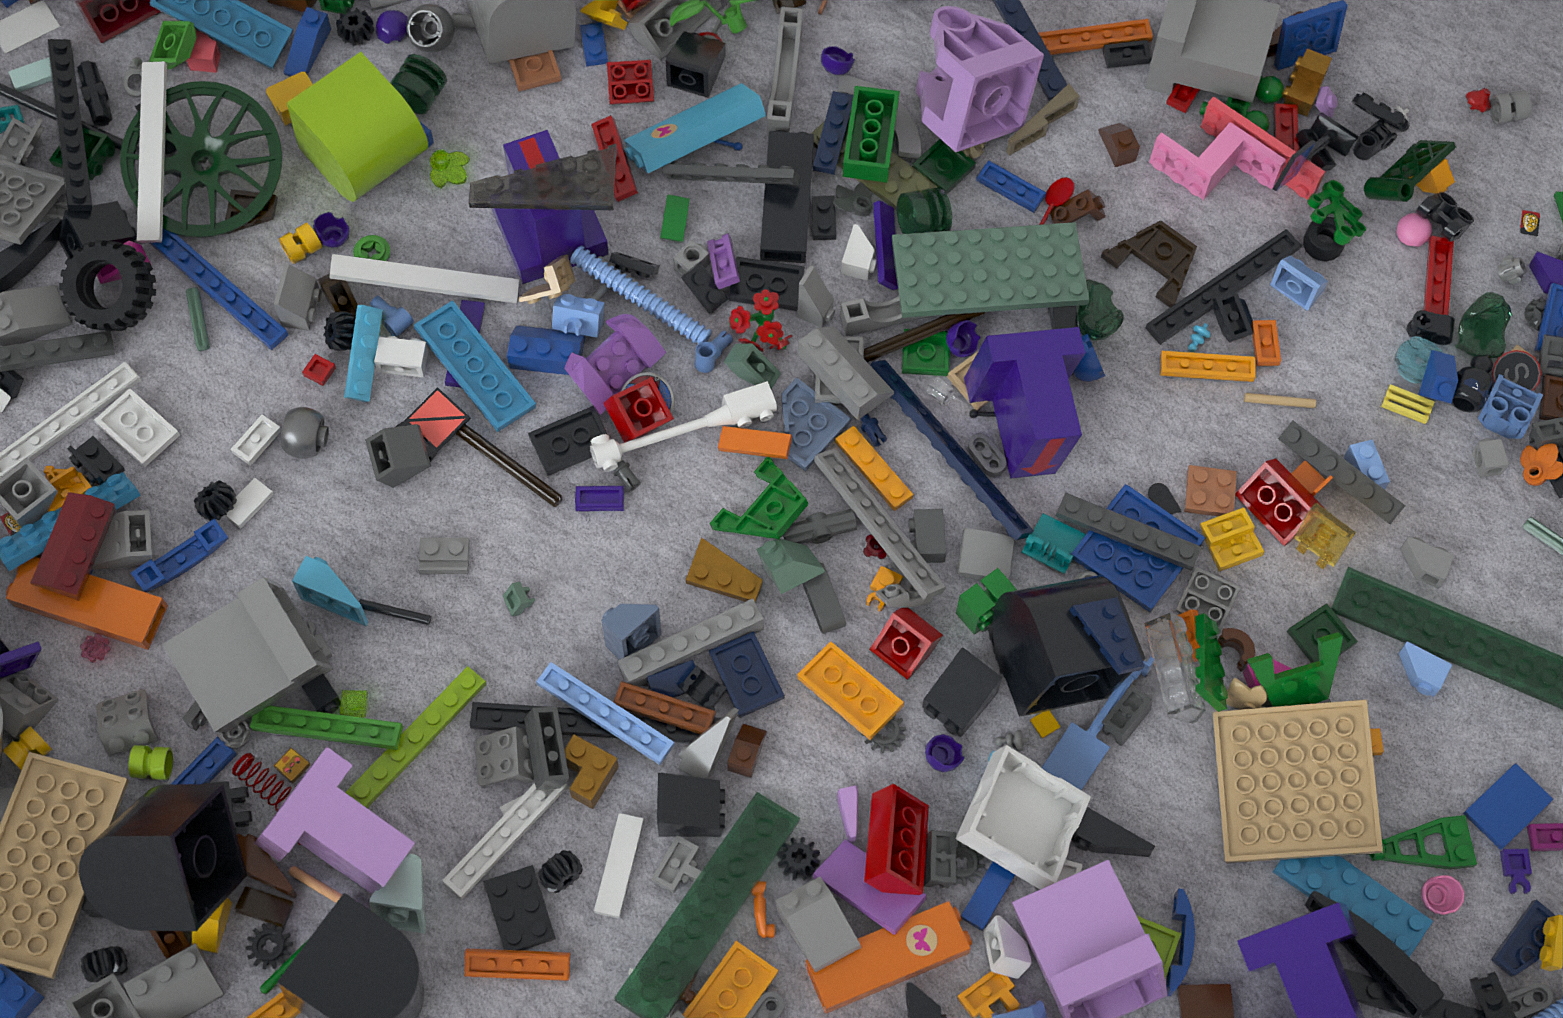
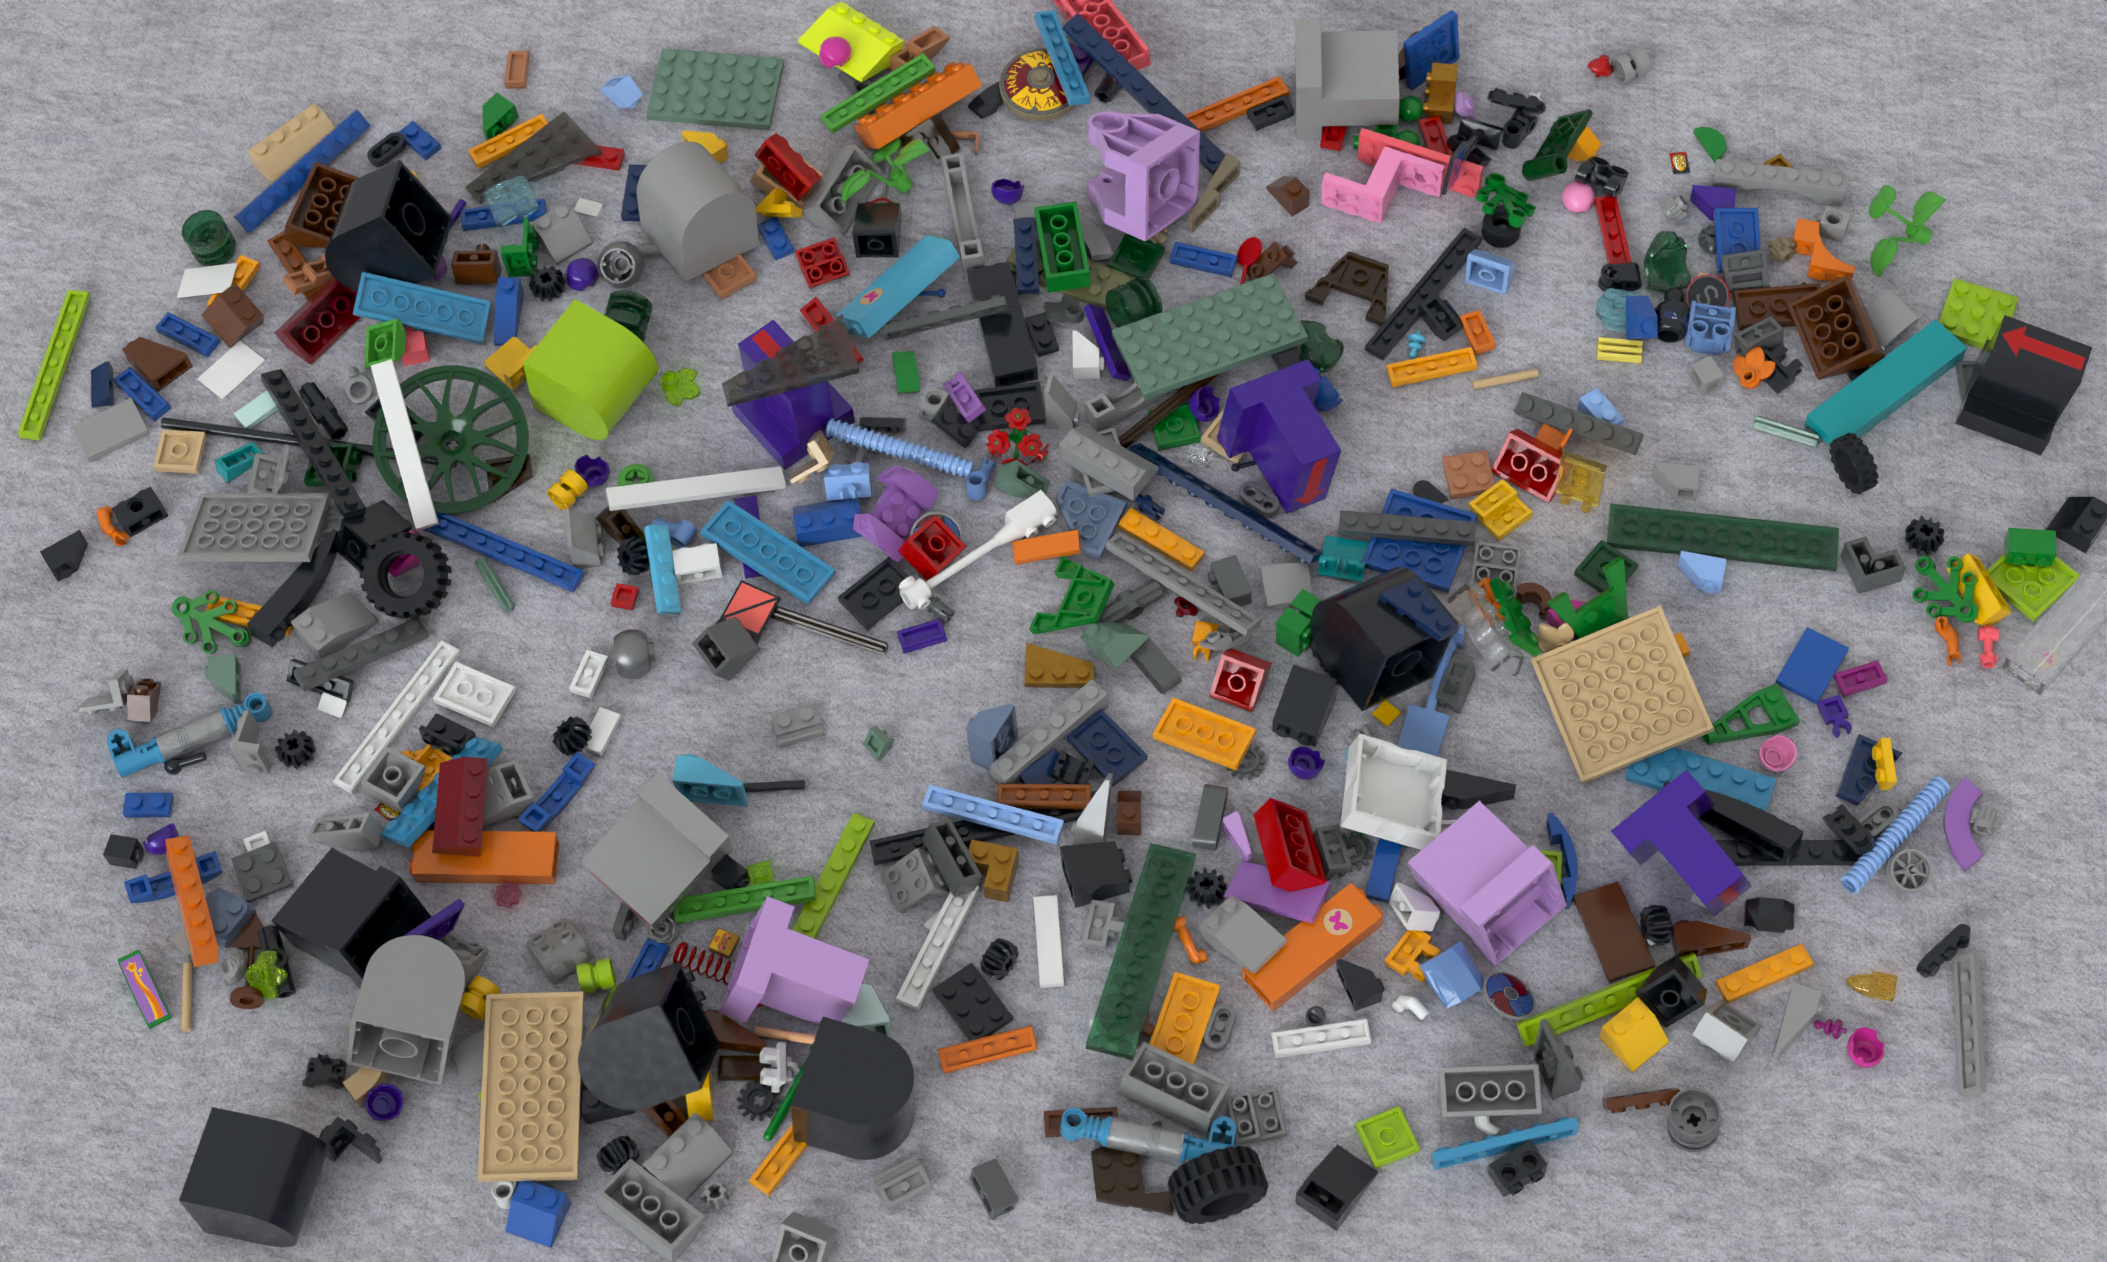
camera: 10 degrees left, 5 degrees down
none -> white hips [760,1042,799,1093]
none -> dark grey beam [1192,784,1228,850]

